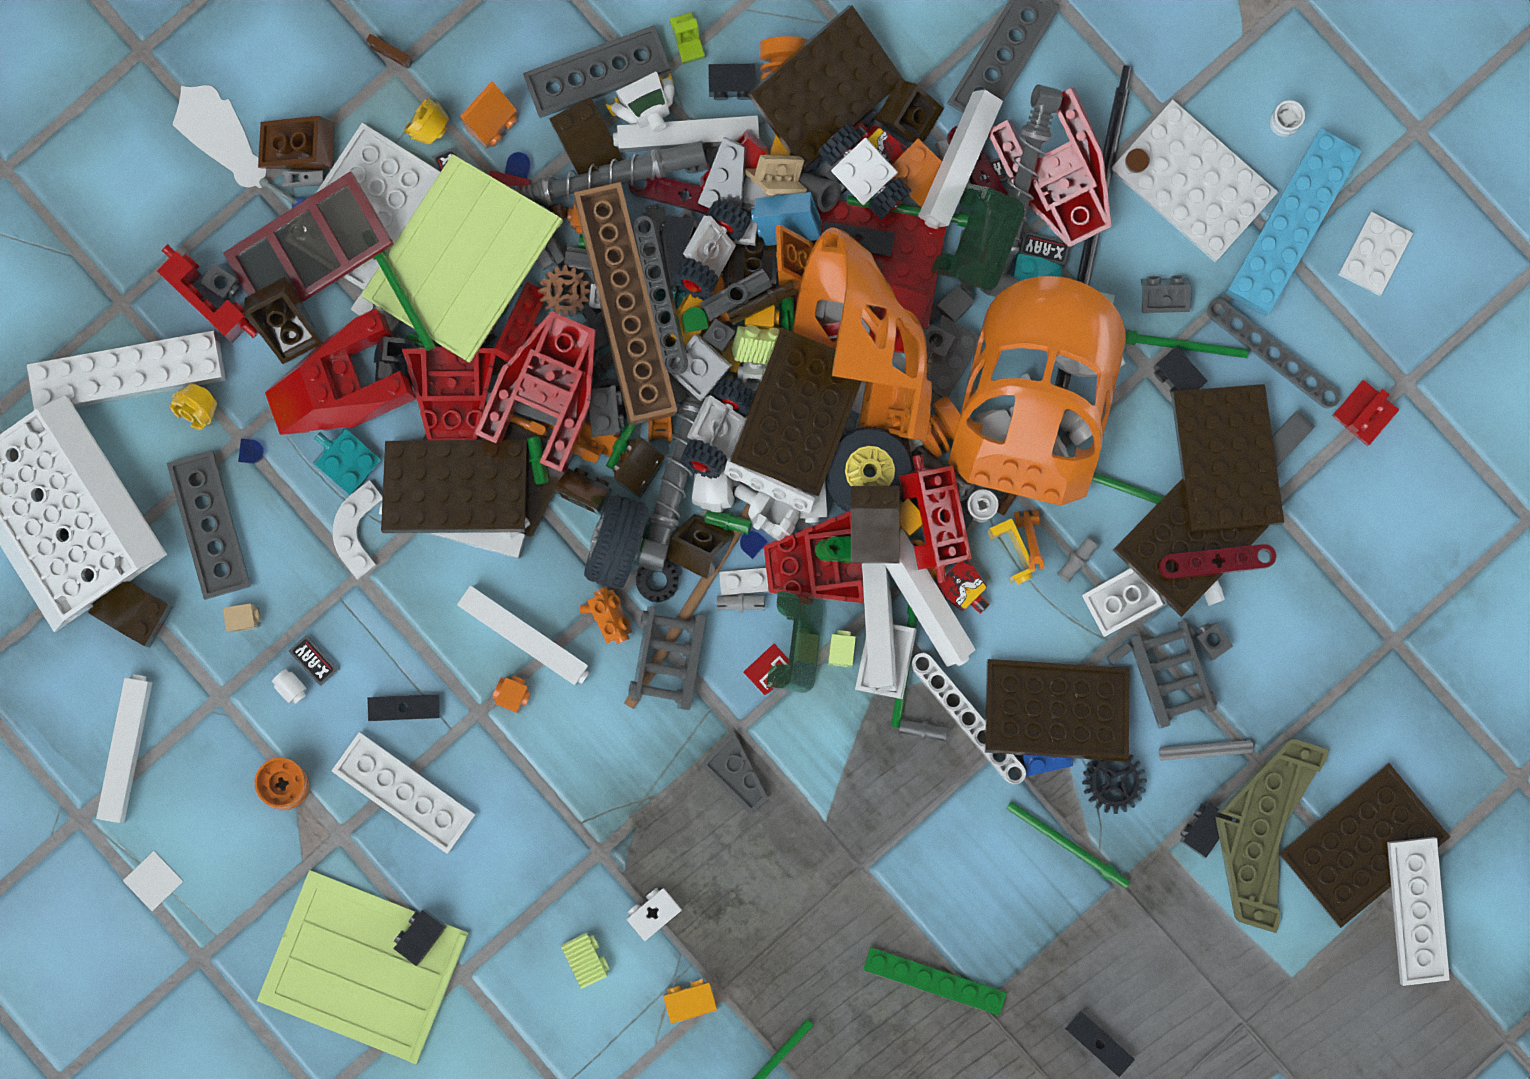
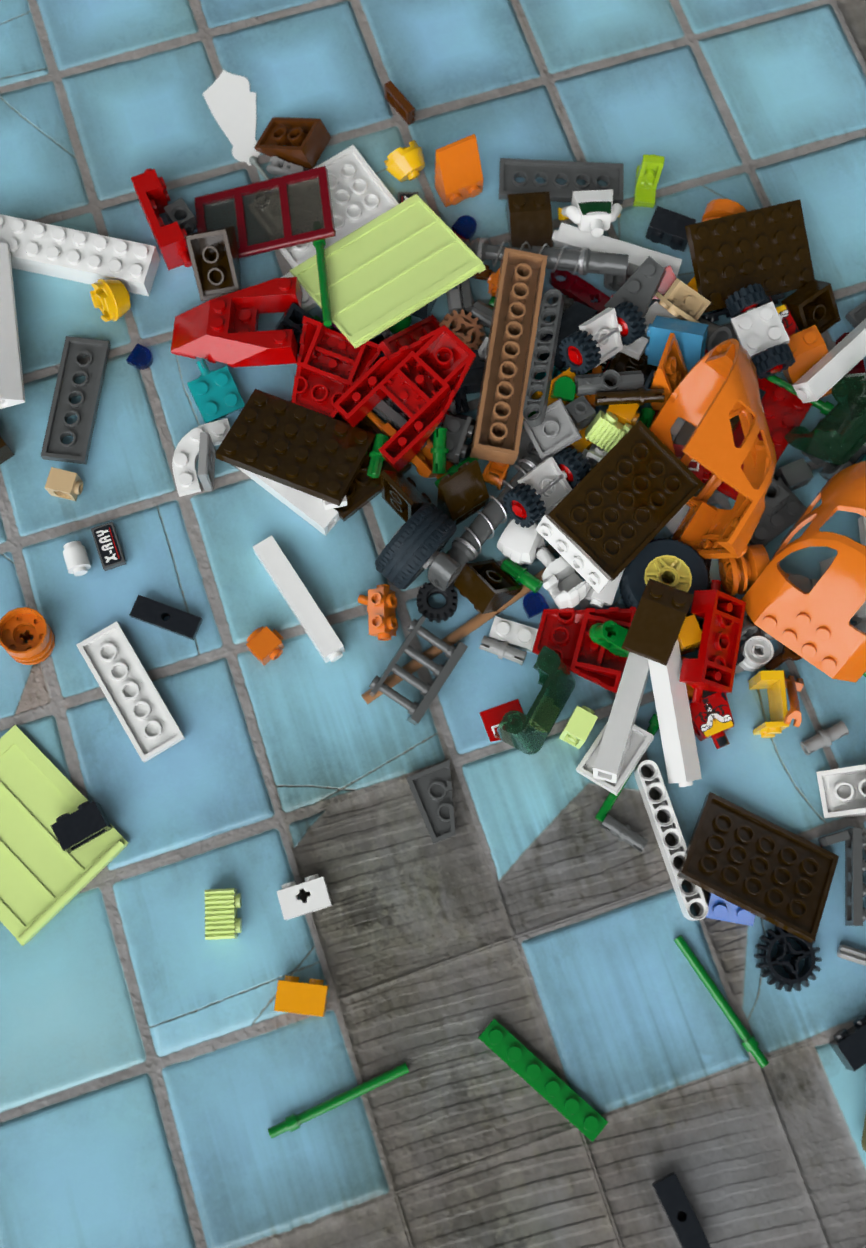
camera: 20 degrees right, 10 degrees down
none -> light grey tile [198,432,216,491]
none -> green pin [431,428,449,474]

